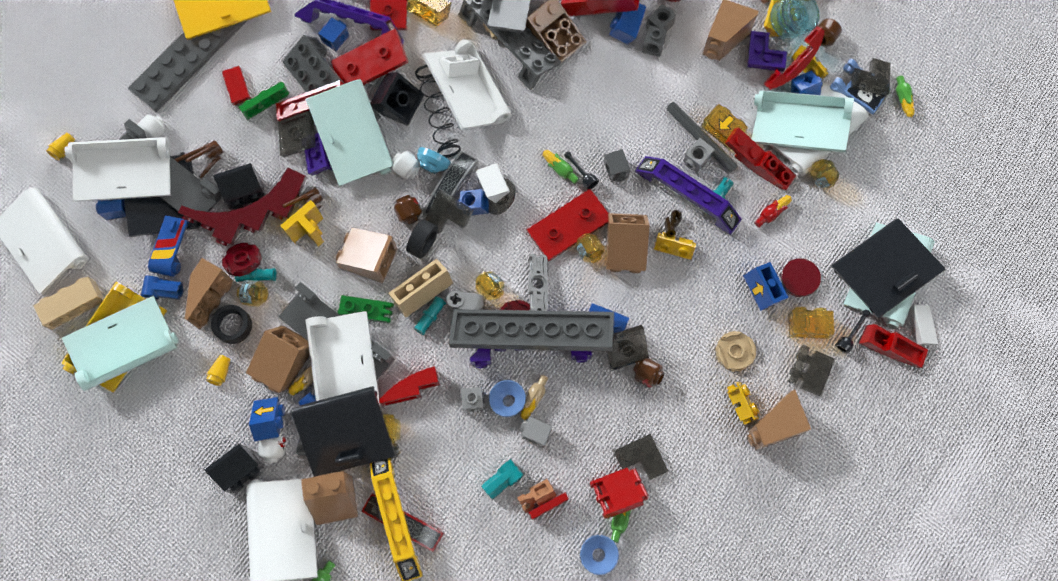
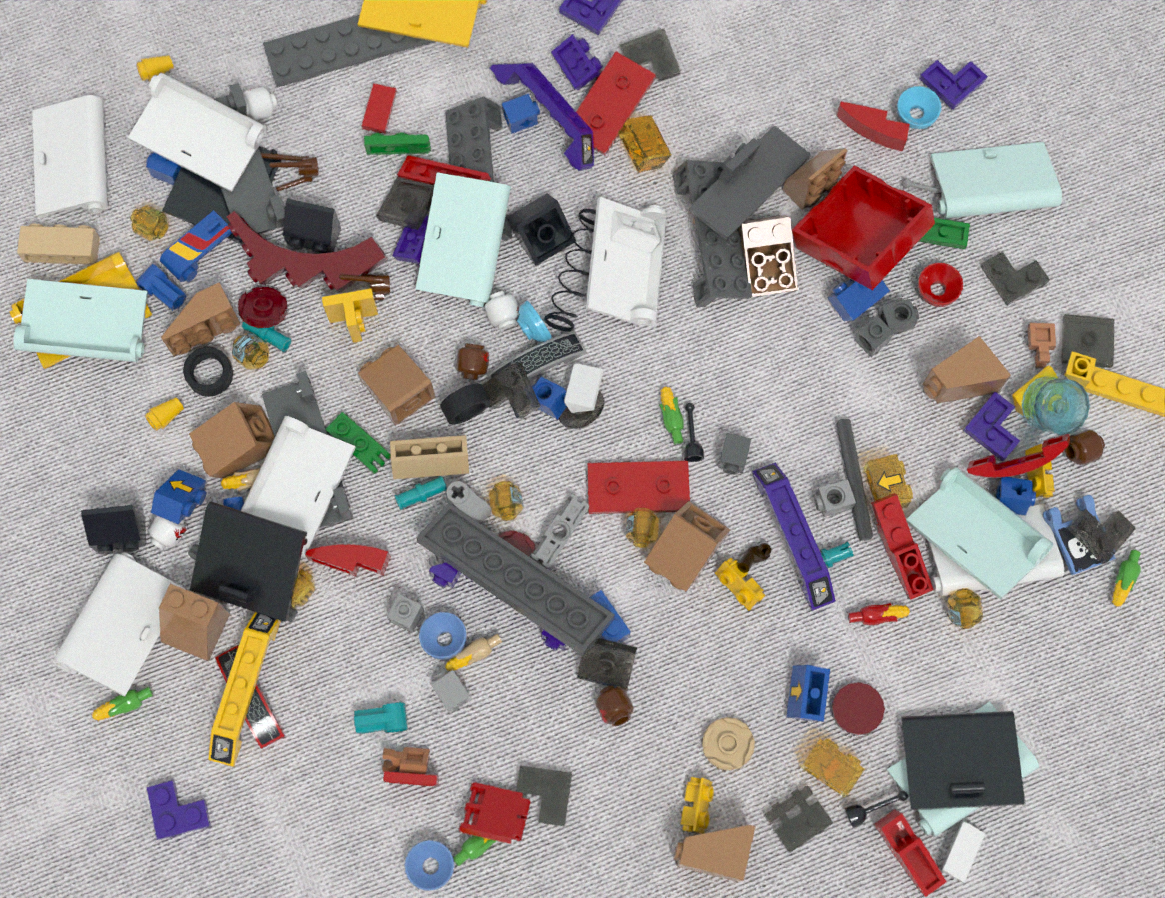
camera: 30 degrees right, 0 degrees up
red plate [331,28,409,85] -> none
none -> clear yellow head [130,205,169,241]

